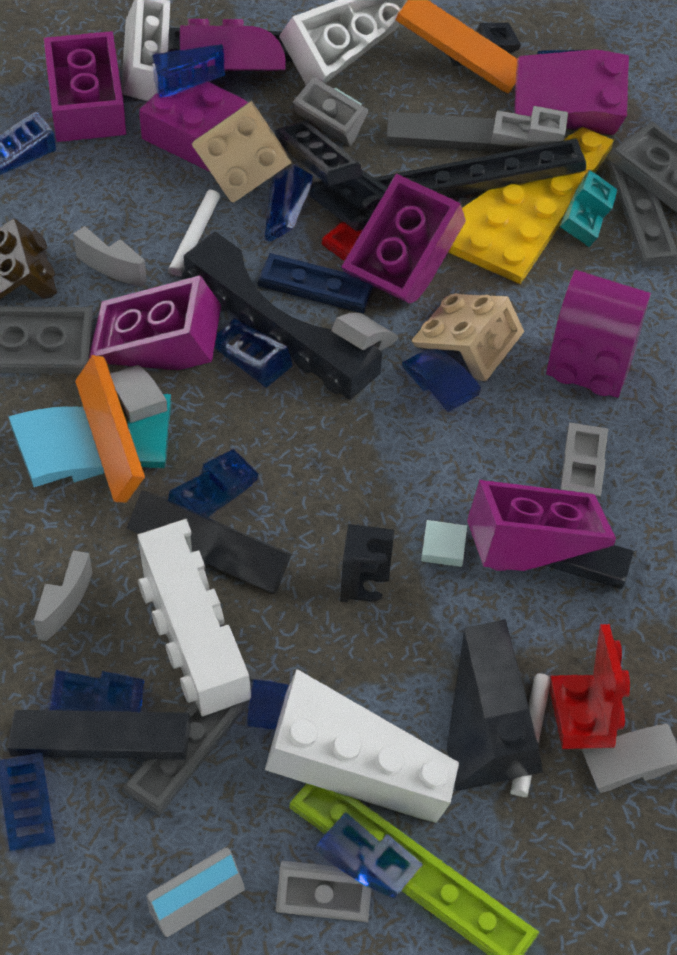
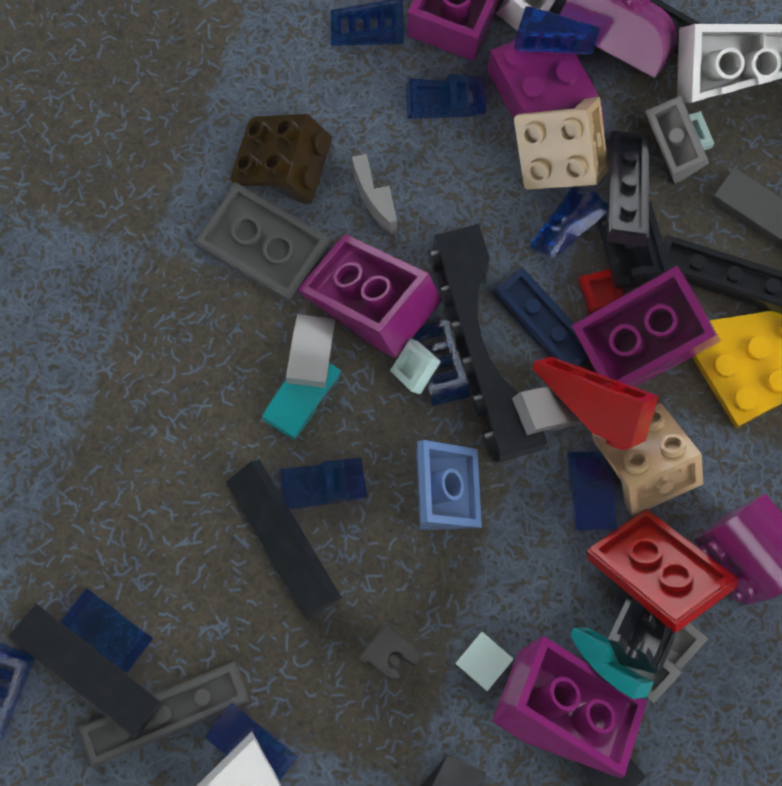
camera: 35 degrees right, 20 degrees up
medium azure slope [8,407,105,487] -> none
light grey slope [34,551,92,641] -> none
orange tile [75,355,145,503] -> none
white wedge [137,519,251,716] -> none
white bar [168,190,220,277] -> none
none -> light aqua tile [390,339,441,394]
none -> clear blue slope [406,74,487,119]
none -> medium blue slope [416,440,482,530]
none -> red slope [532,356,659,450]
none -> teal slope [570,627,654,699]
none -> red tile [586,509,738,633]
none -> black hinge [608,594,678,675]

